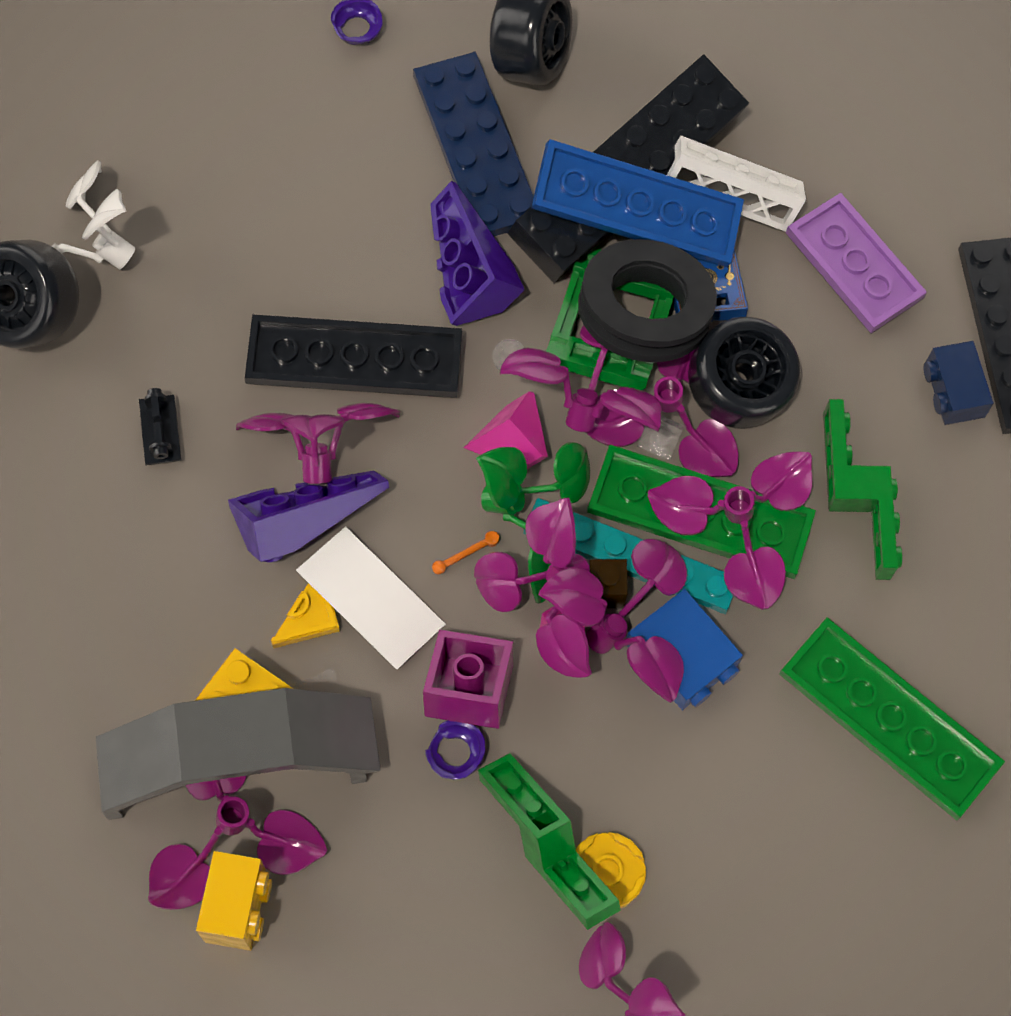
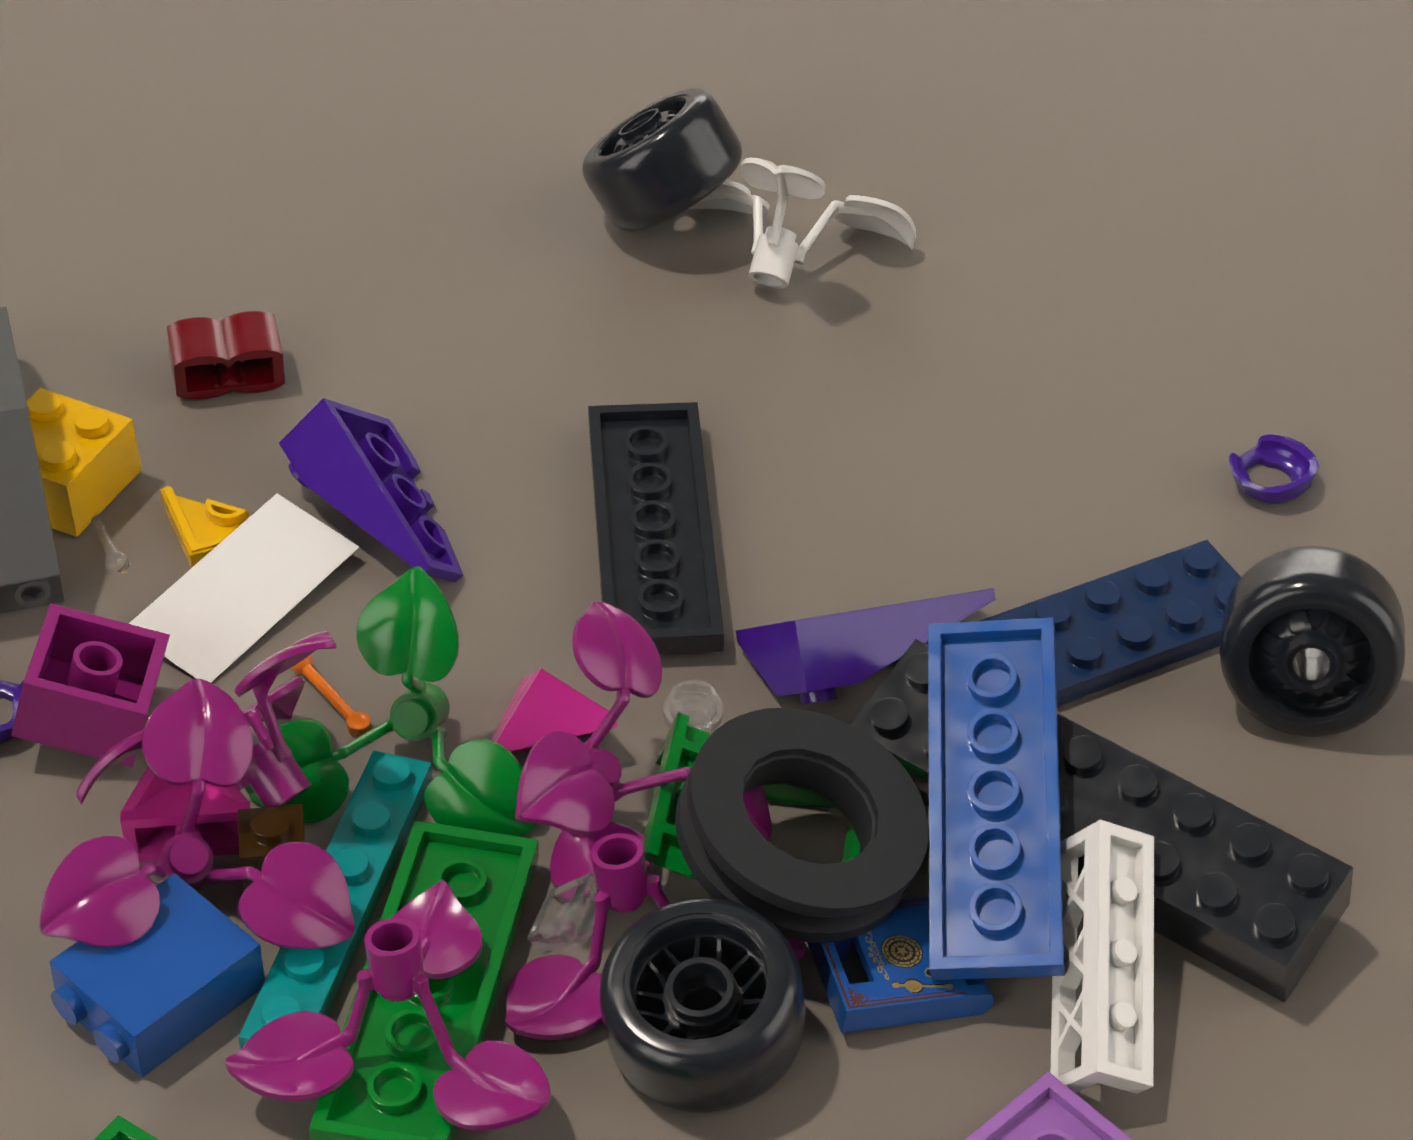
camera: 85 degrees right, 25 degrees down
black hinge [139,388,182,465] -> none
magenta plant [236,403,400,484] -> none
none -> dark red brick [167,311,285,399]

